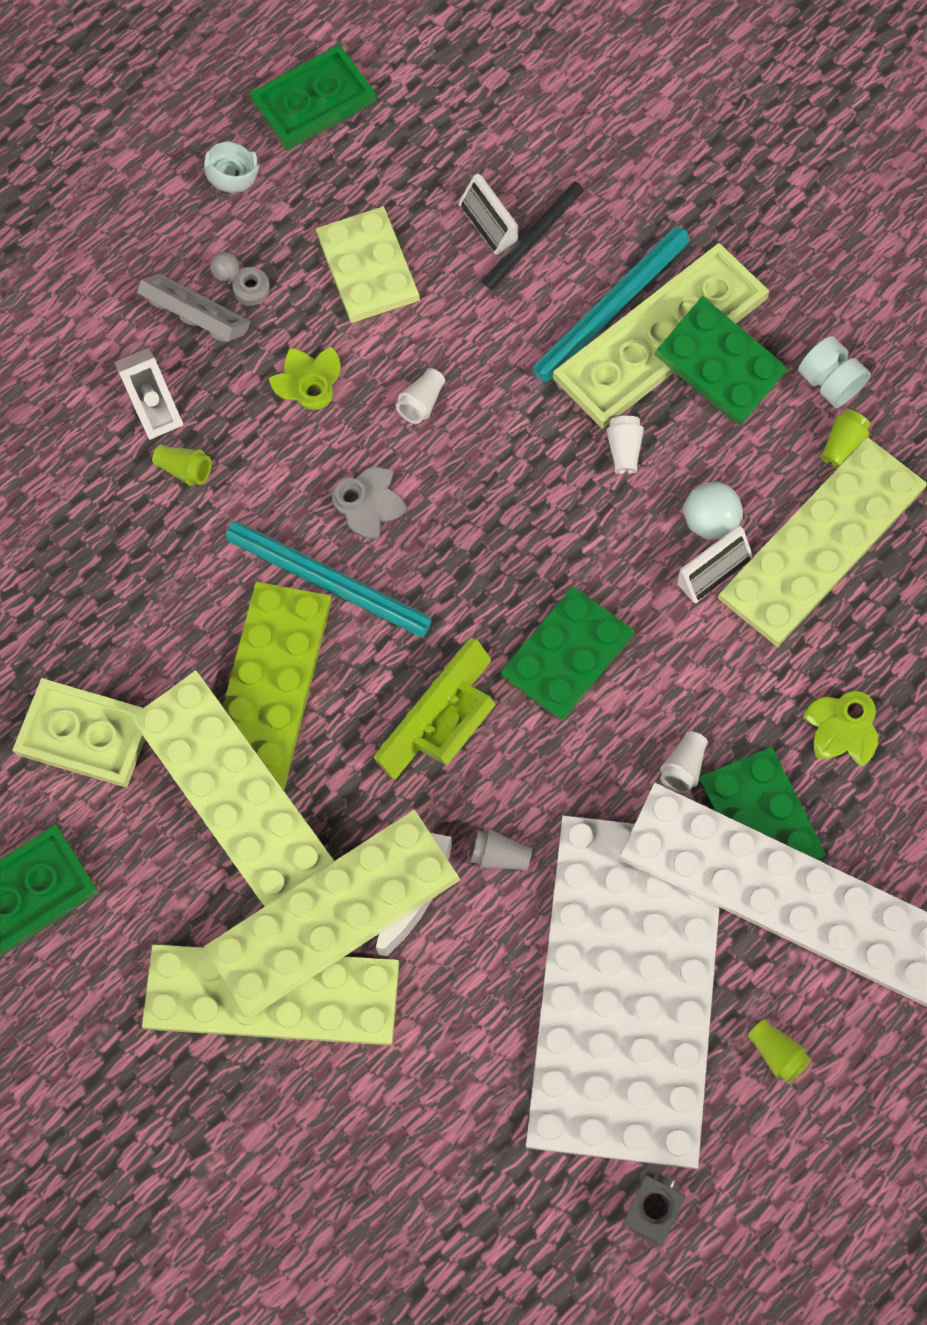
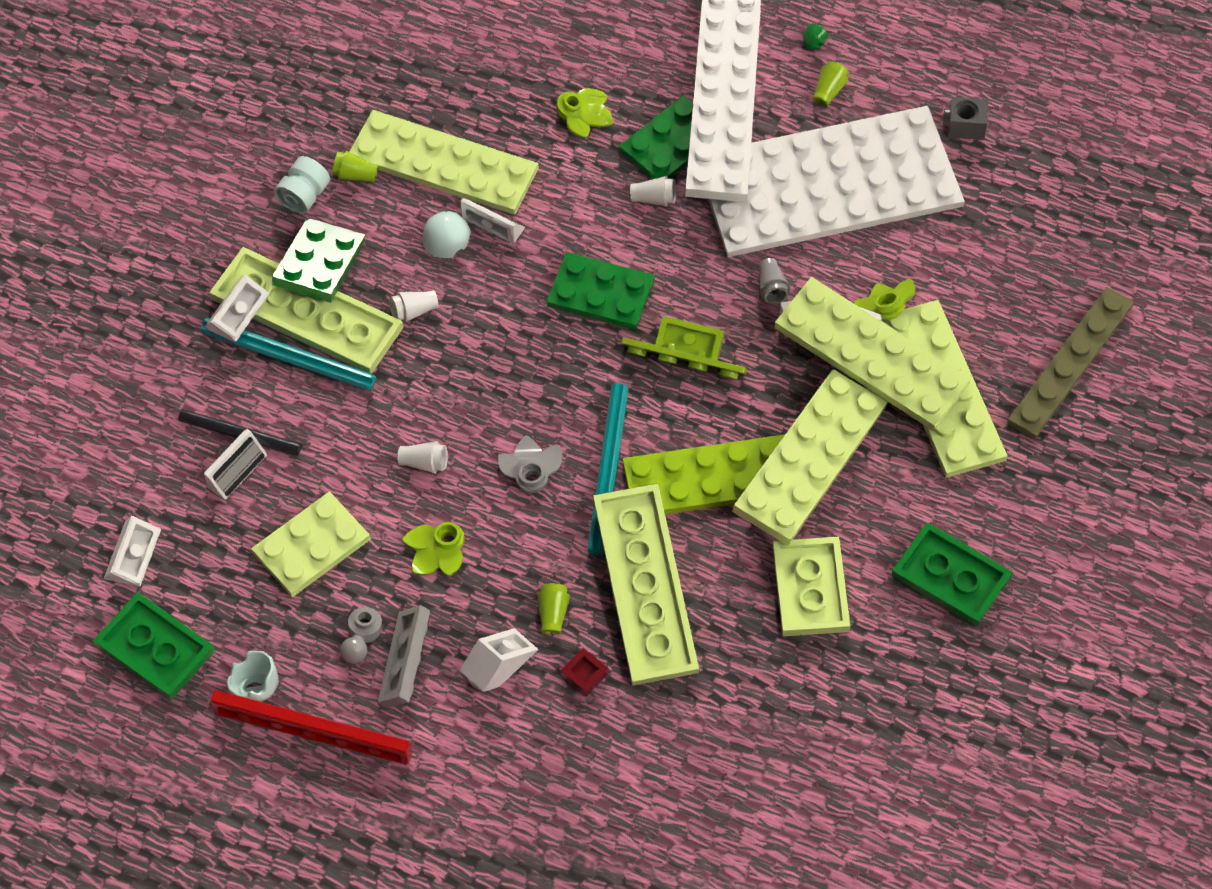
camera: 115 degrees left, 10 degrees down
none -> white slope [104,516,161,587]
none -> white slope [205,274,270,342]
none -> red tile [210,690,412,765]
none -> dark red plate [561,648,609,697]
none -> yellowish green plate [593,484,699,686]
none -> green hinge [802,24,828,50]
none -> lime plate [854,279,916,320]
none -> olive plate [1007,287,1134,440]

